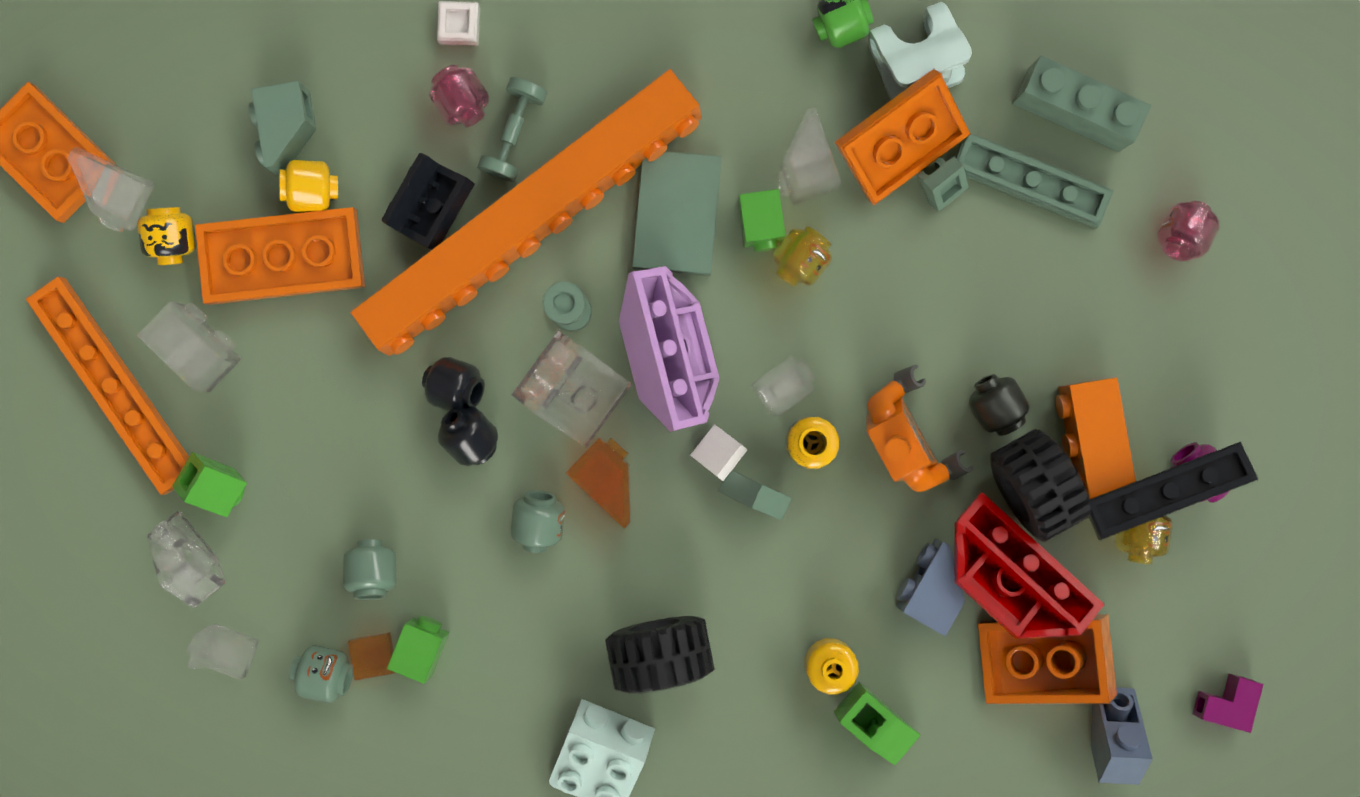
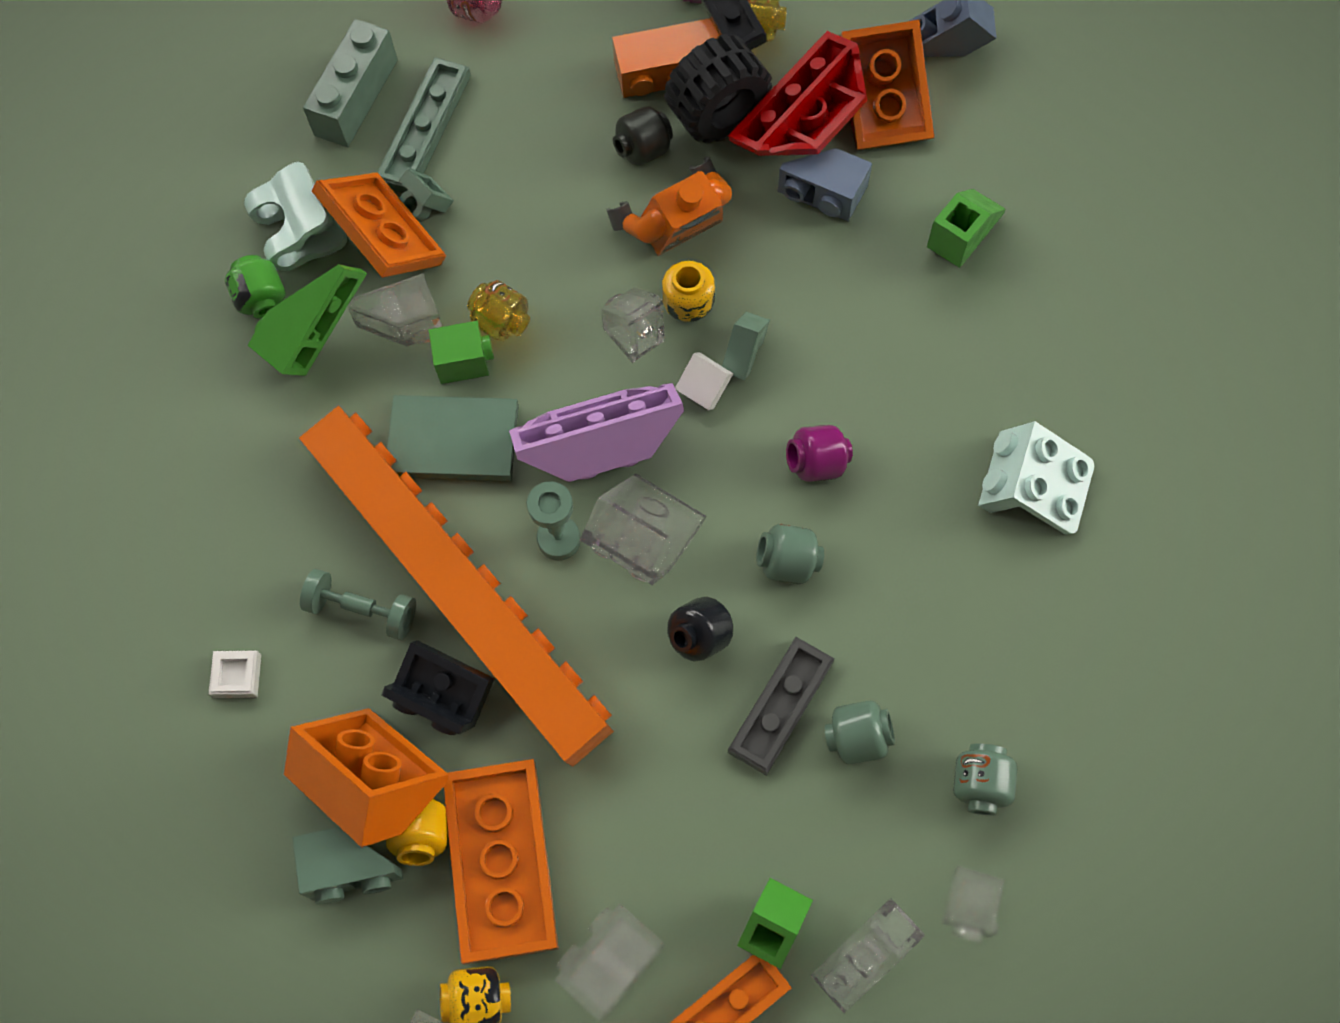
camera: 90 degrees left, 20 degrees down
clear orange tile [348,632,395,680] -> none
bright green brick [387,616,450,684] -> none
black head [422,357,485,411] -> none
clear pink head [429,65,489,127] -> none
clear orange slope [566,437,631,529] -> none
black tyre [605,616,715,693] -> none
yellow head [804,638,859,695] -> none
none -> bright green slope [247,264,367,376]
none -> orange slope [284,708,449,847]
none -> dark grey tile [728,637,835,776]
none -> magenta head [786,425,853,482]

